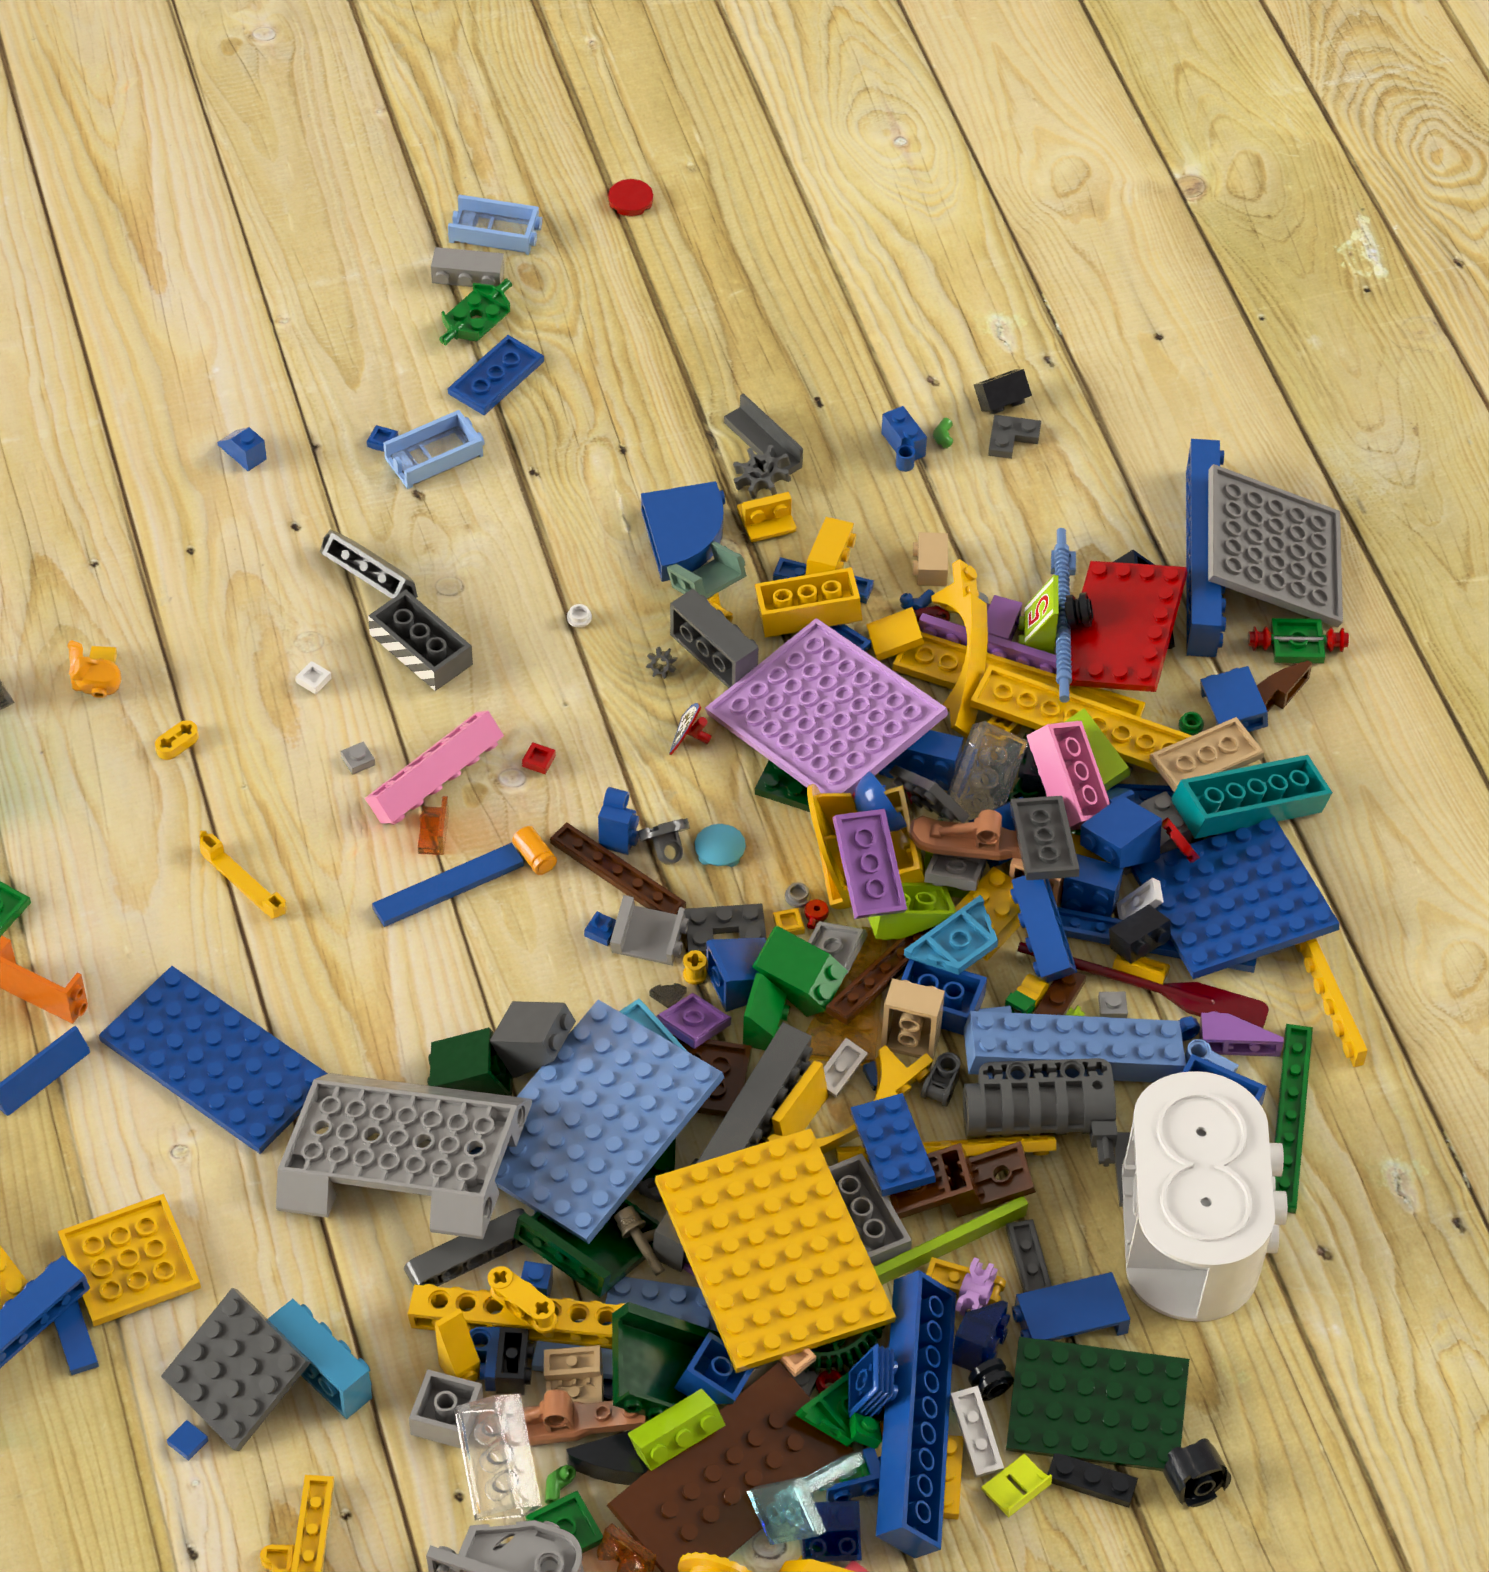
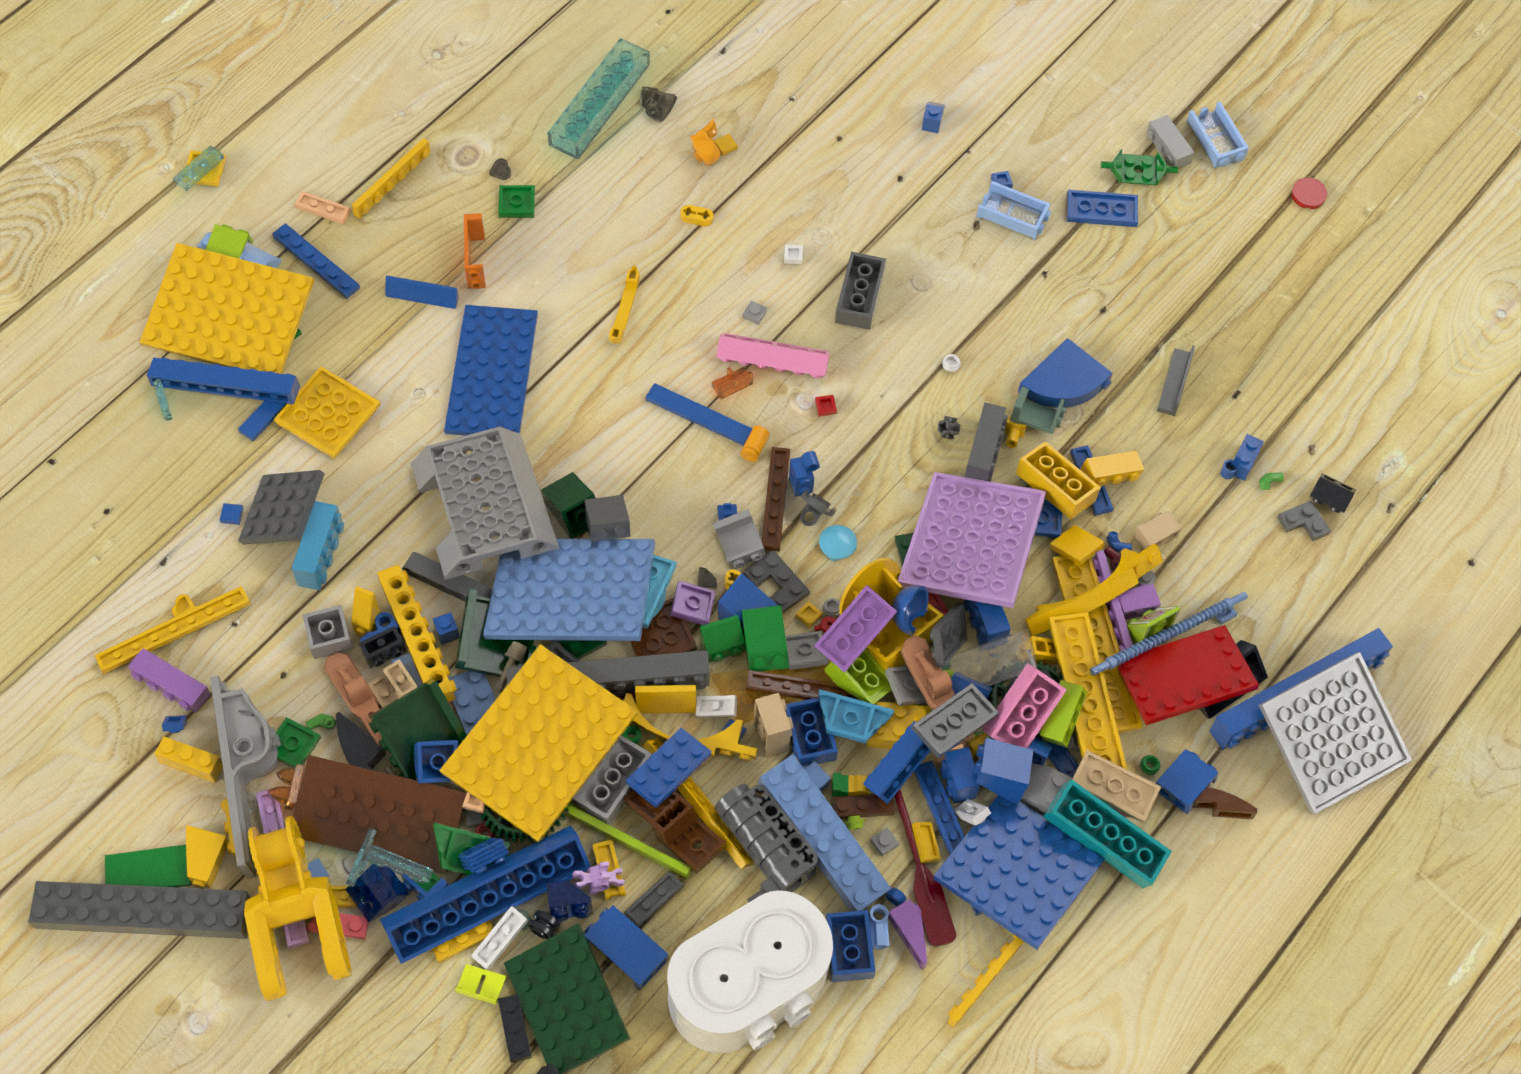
camera: 55 degrees right, 10 degrees up
brick [320,529,418,599] -> none
clear slope [454,1394,542,1521] -> none
yellow piece [487,1266,558,1333] -> none
lime brick [627,1388,725,1471] -> none
shield [669,703,712,755] -> none
dark grey gear [733,445,791,499] -> none
yellow bracket [737,492,797,542] -> none
green plate [849,1412,882,1449] -> none
dark grey piece [921,1052,961,1107] -> none
black wheel [1065,592,1093,630] -> none
black brick [1109,904,1171,964] -> none
red tile [1162,817,1200,863] -> none
green plate [1248,618,1349,664] -> none
green tile [1274,1024,1313,1214] -> none

